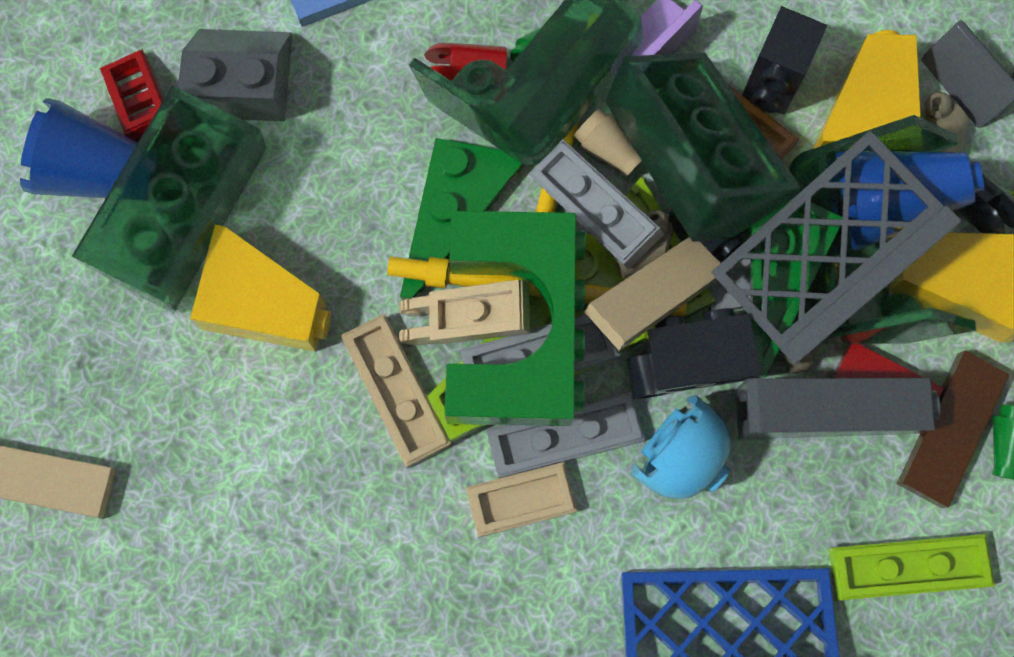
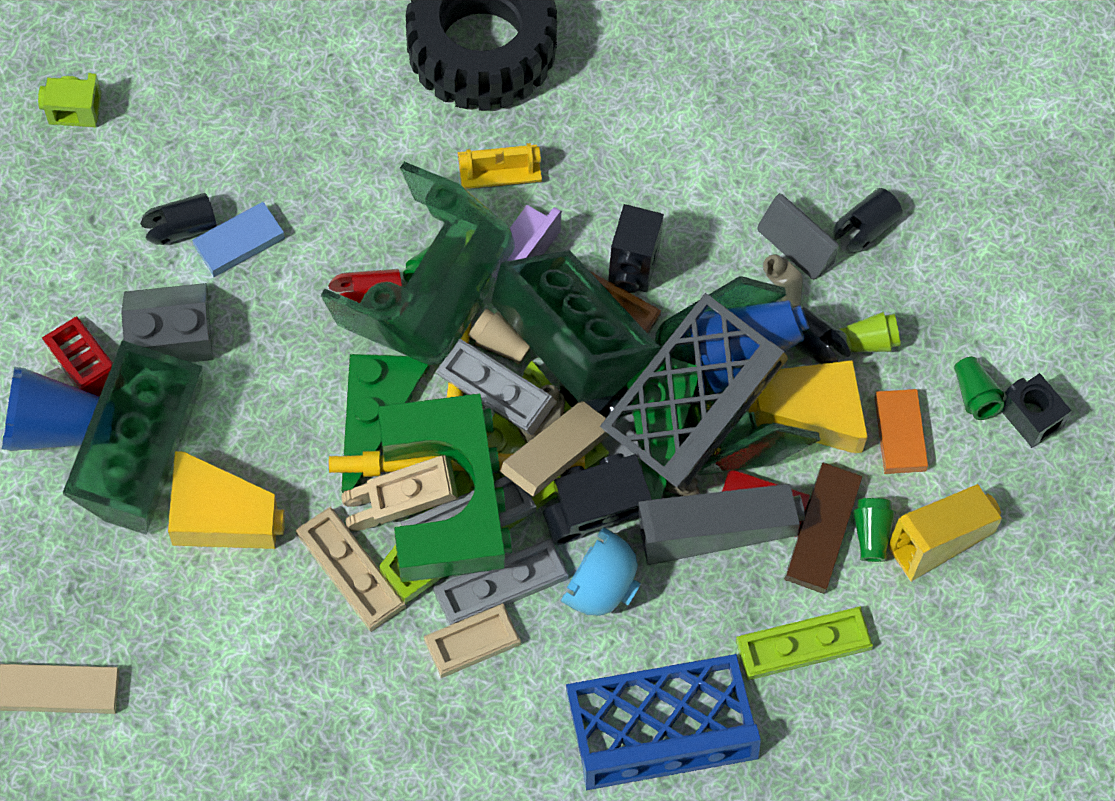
camera: 15 degrees left, 10 degrees down
yellow slope [812,30,922,159] -> none

